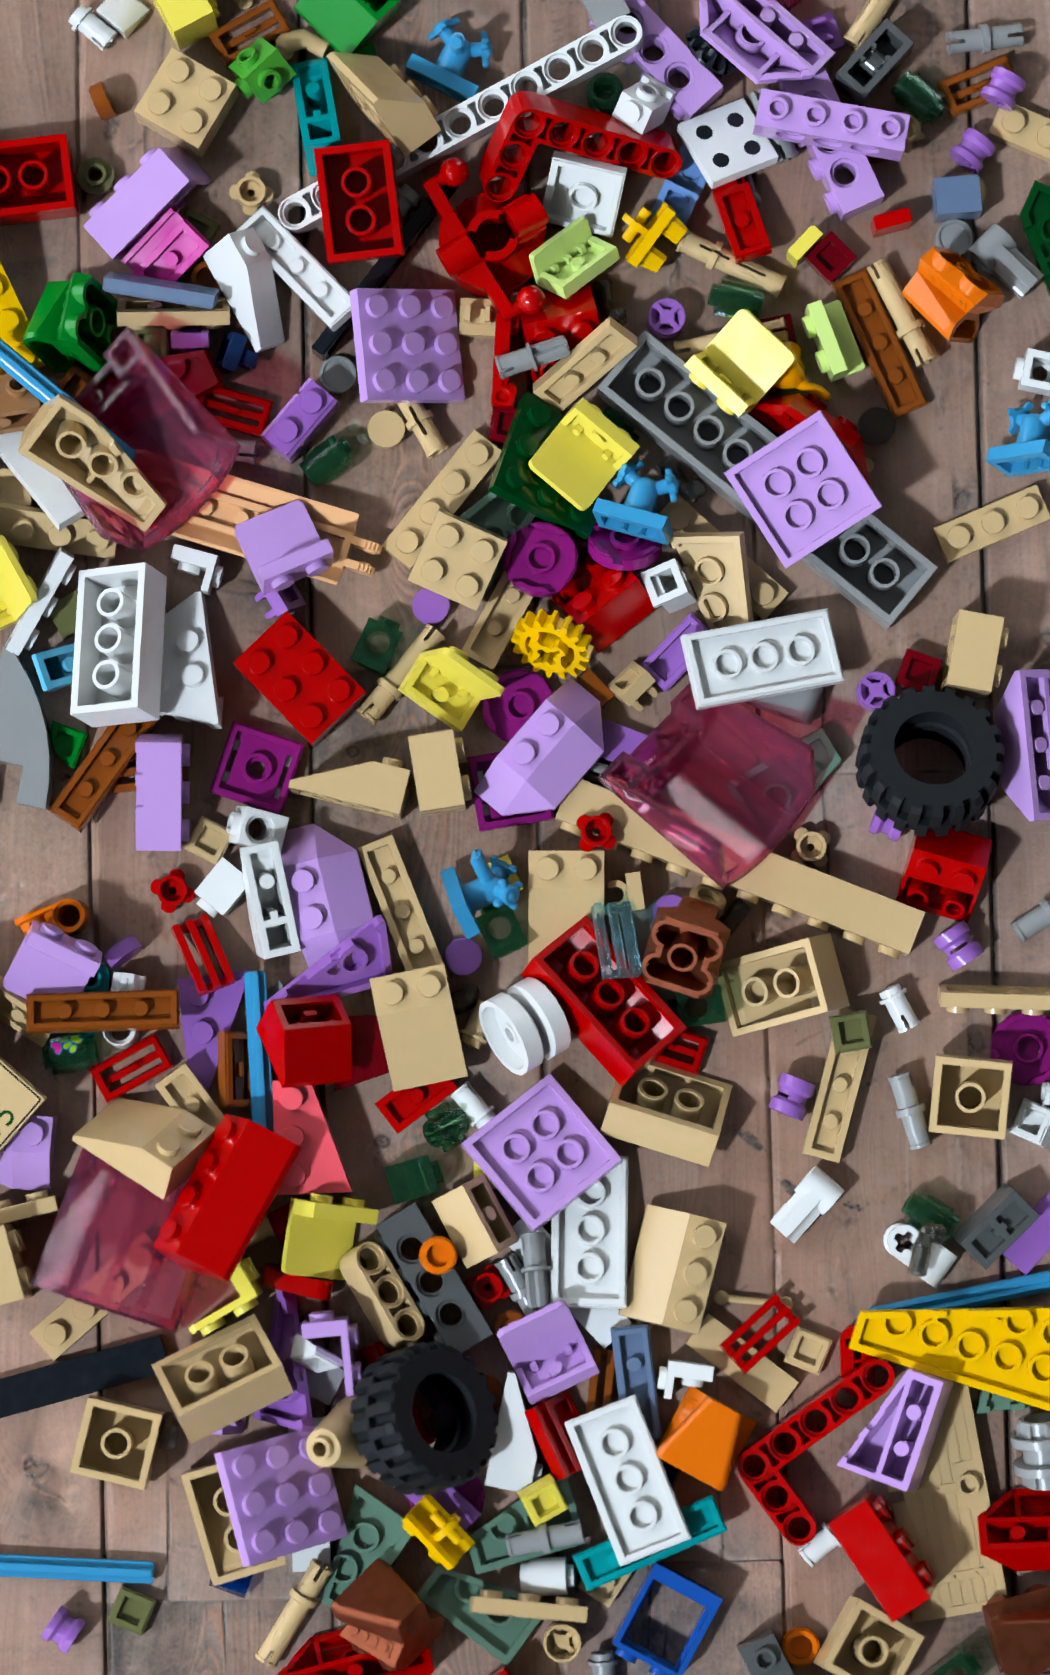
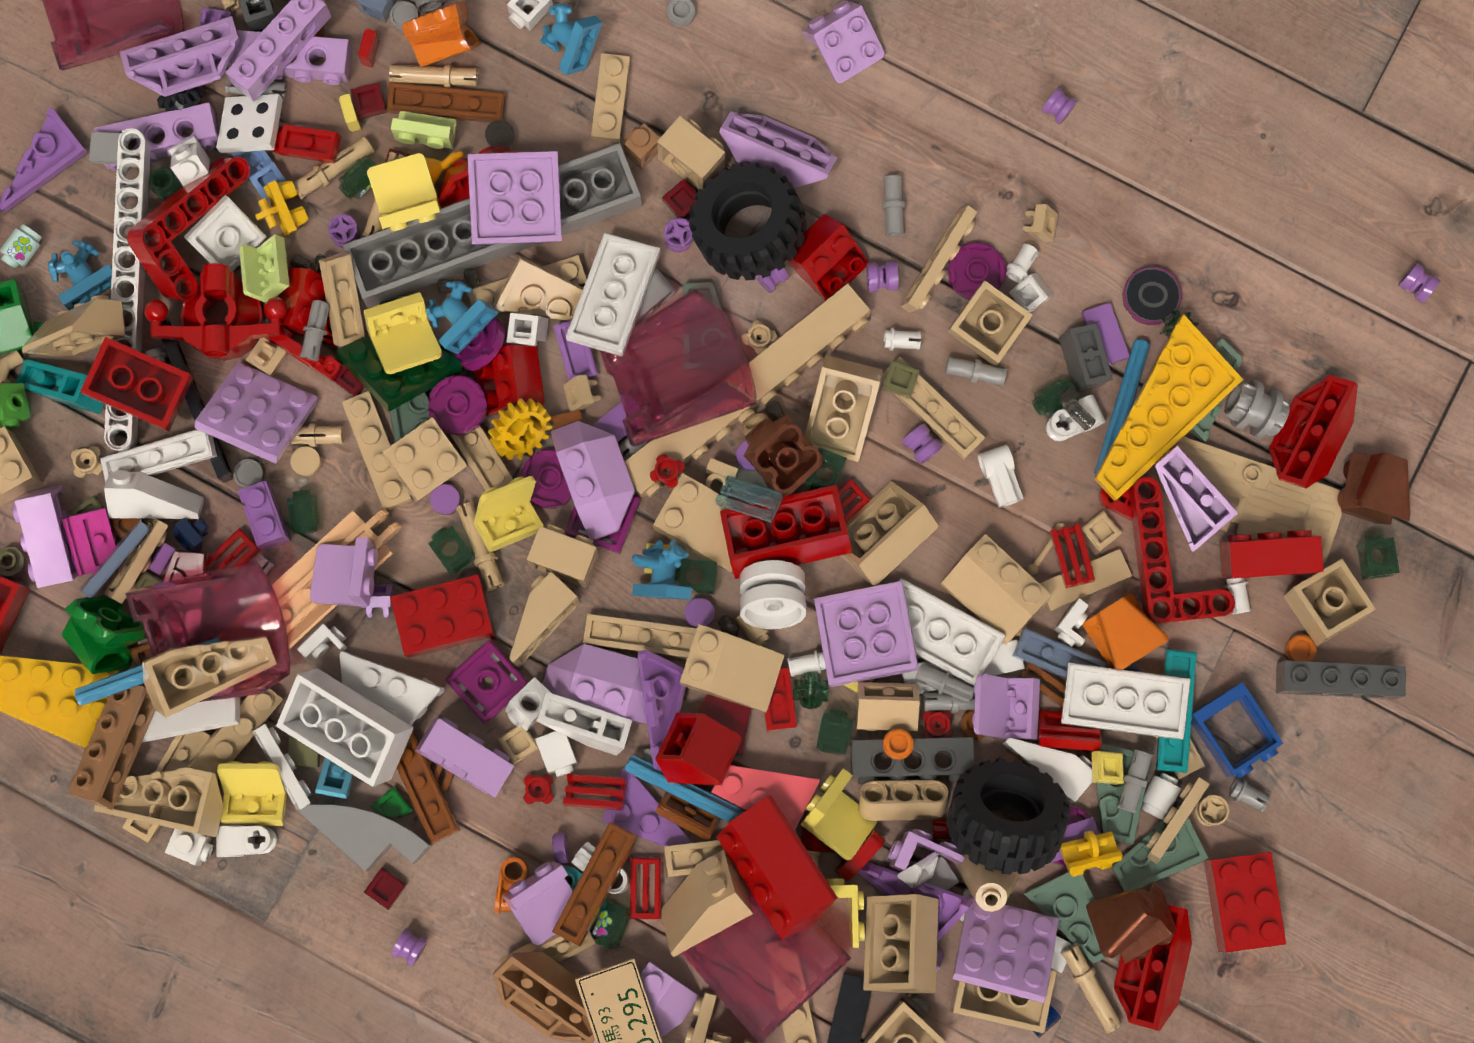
camera: 65 degrees left, 5 degrees down
none -> medium nougat brick [622,123,660,169]

